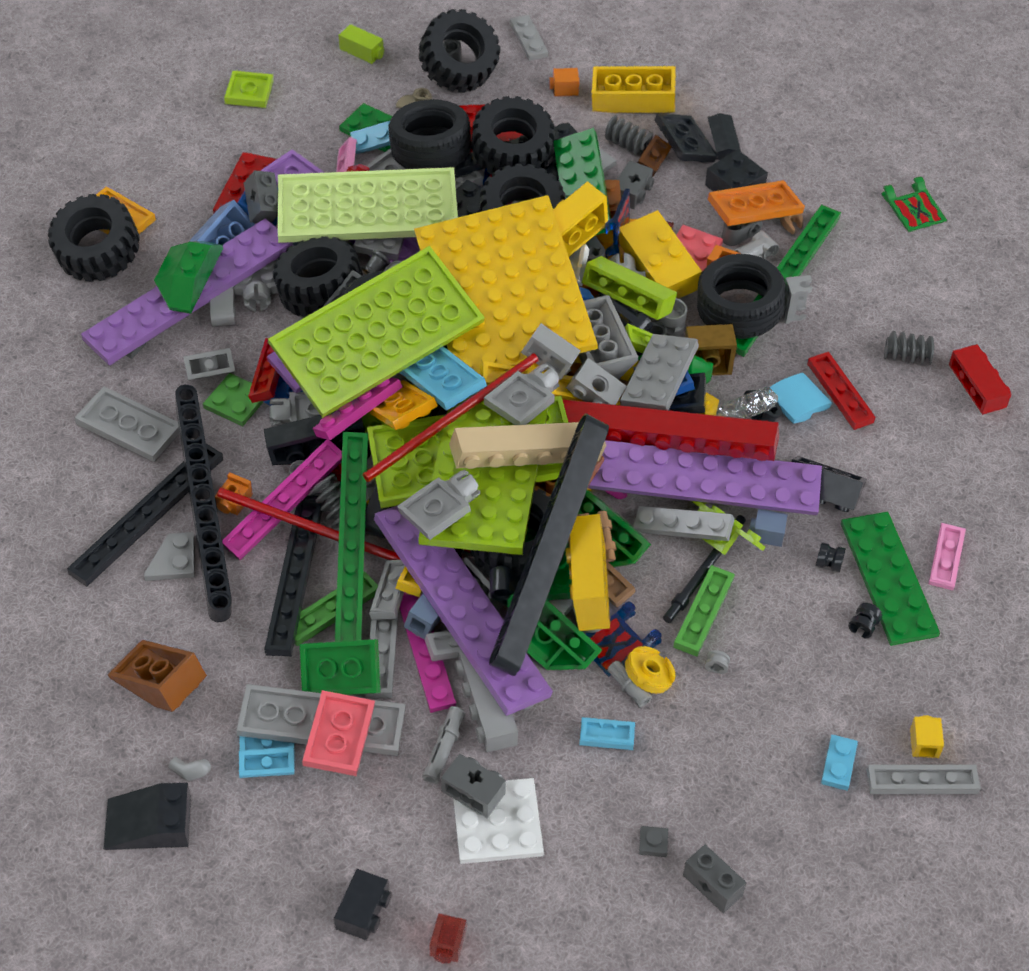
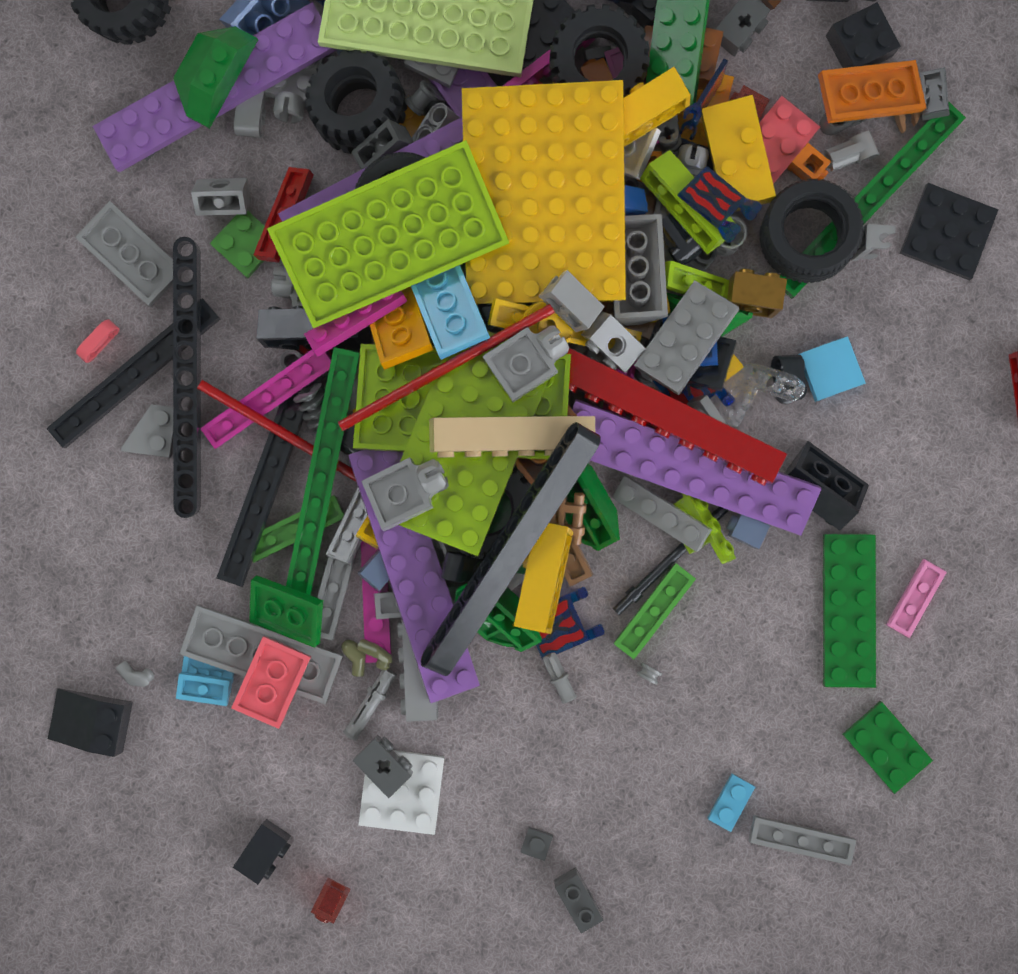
camera: 15 degrees right, 35 degrees up
dark orange slope [108,640,207,712] -> none
orange brick [215,472,253,516] -> none
medium azure plate [579,717,635,750] -> none
yellow tile [625,646,676,694] -> none
red plate [807,351,876,430] -> none
black wheel [815,542,846,572] -> none
black wheel [848,602,883,639] -> none
dark grey piece [884,331,935,365] -> none
yellow brick [910,715,944,758] -> none
none -> coral beam [76,319,119,363]
none -> olive arm [341,640,366,677]
none -> olive arm [357,639,393,670]
none -> flag [677,166,762,242]
none -> green plate [842,701,933,794]
none -> black plate [899,183,999,281]
none -> dark grey plate [919,67,950,121]

